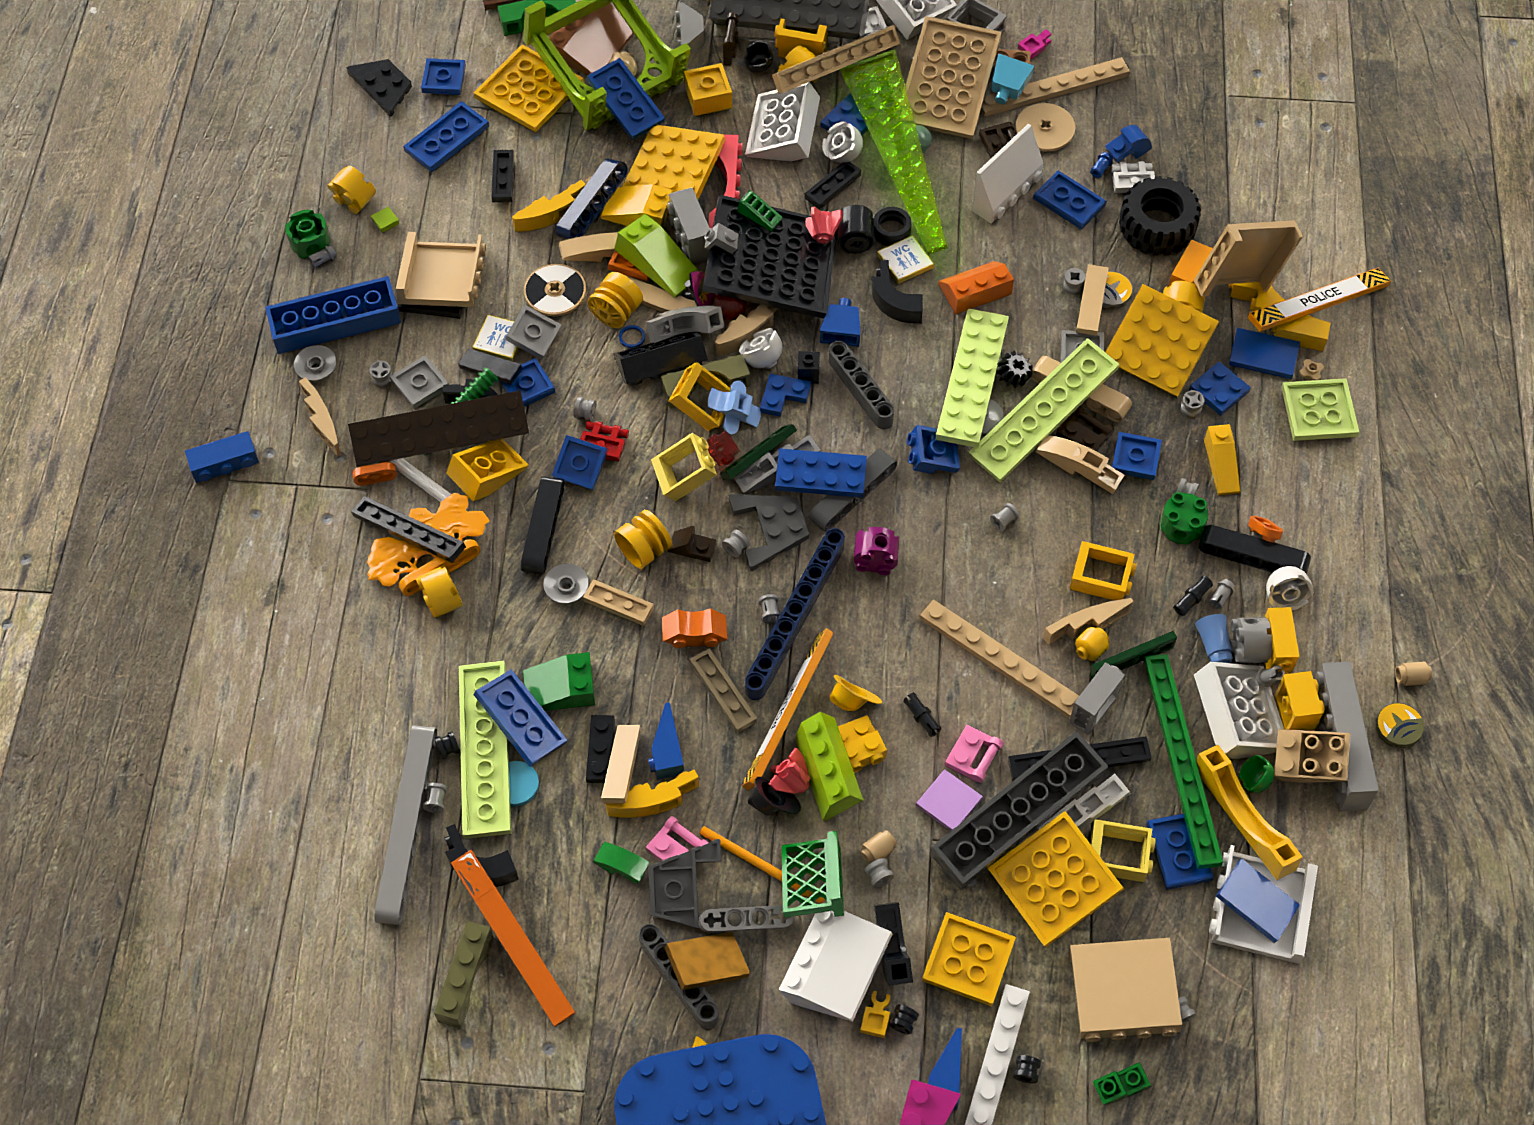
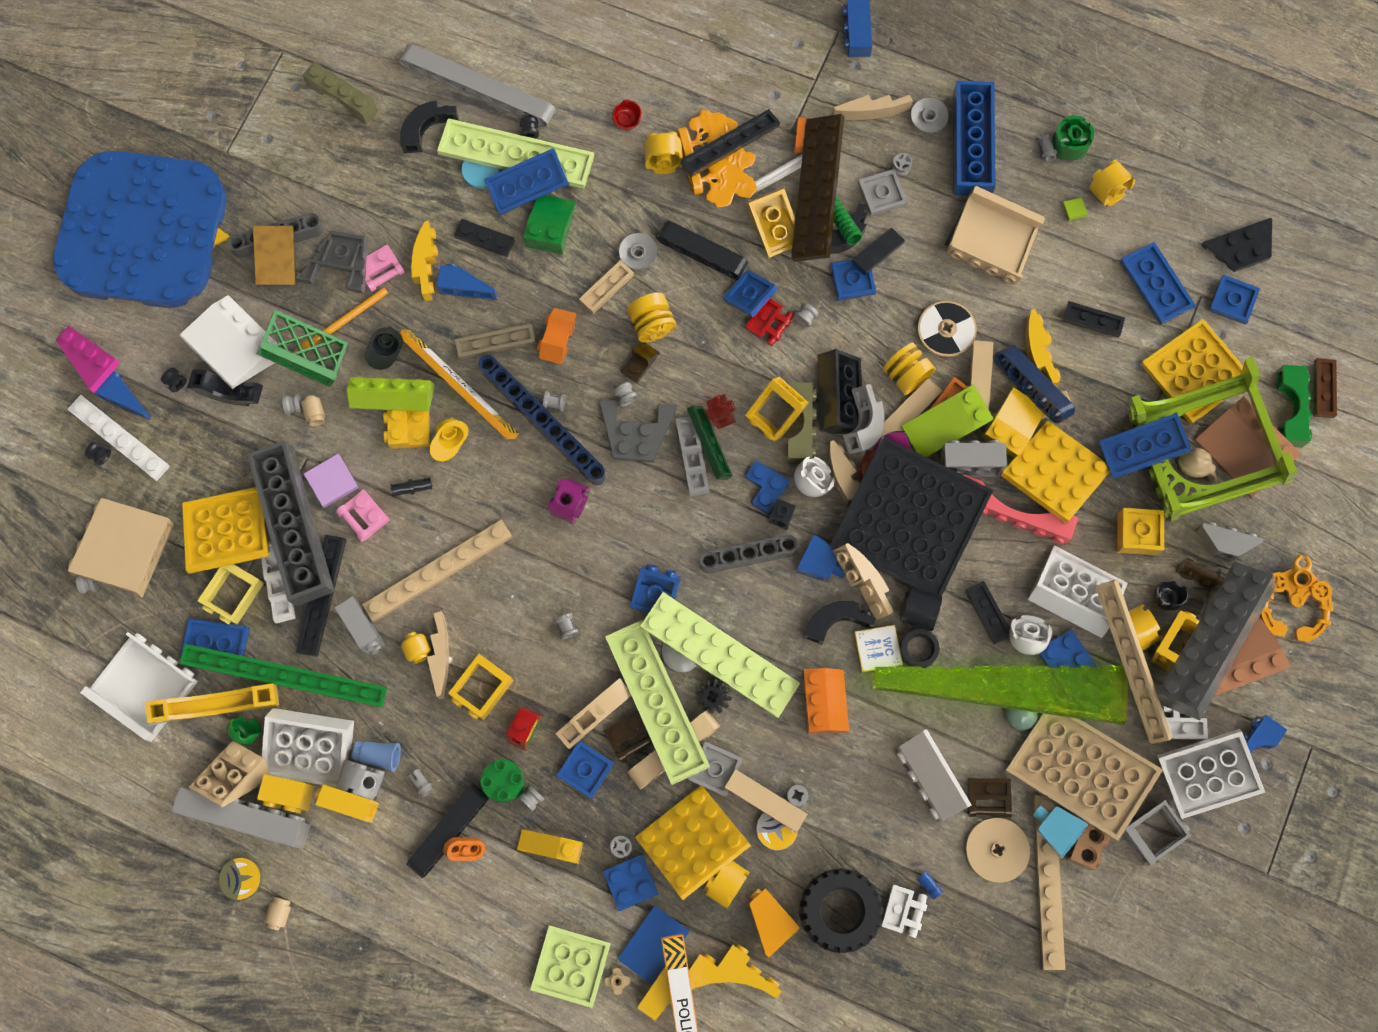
camera: 110 degrees right, 15 degrees up
light grey bush [423,782,448,813] -> none
orange tile [451,850,576,1027] -> none
white tile [472,315,519,362] -> none
light grey plate [505,304,561,360] -> none
green slope [593,842,650,884] -> none
tile [601,725,642,803] -> none
blue piece [619,325,645,348] -> none
light yellow window [651,433,717,502] -> none
light grey beam [698,905,794,933] -> none
light grey bracket [704,223,739,254] -> none
light blue piece [708,381,761,435] -> none
green slope [737,190,783,232] -> none
coral brick [768,748,810,794] -> none
blue plate [775,448,867,498] -> none
coral brick [805,207,843,244] -> none
dark grey beam [808,449,898,531] -> none
yellow plate [860,991,890,1039] -> none
yellow plate [922,912,1016,1007] -> none
dark pink plate [1018,29,1052,59] -> none
blue tile [1033,170,1107,230] -> none
dark green tile [1090,631,1177,679] -> none
green slope [1092,1062,1152,1105] -> none
blue brick [1105,125,1152,163] -> none
black pin [1173,575,1213,616] -> none
tan panel [1194,220,1303,297] -> none
tile [1216,859,1300,943] -> none
light grey pin [1256,666,1285,687] -> none
white cylinder [1266,566,1314,611] -> none
none -> red torso [506,707,544,752]
none -> red hair [612,99,642,131]
none -> tan slope [833,544,894,620]

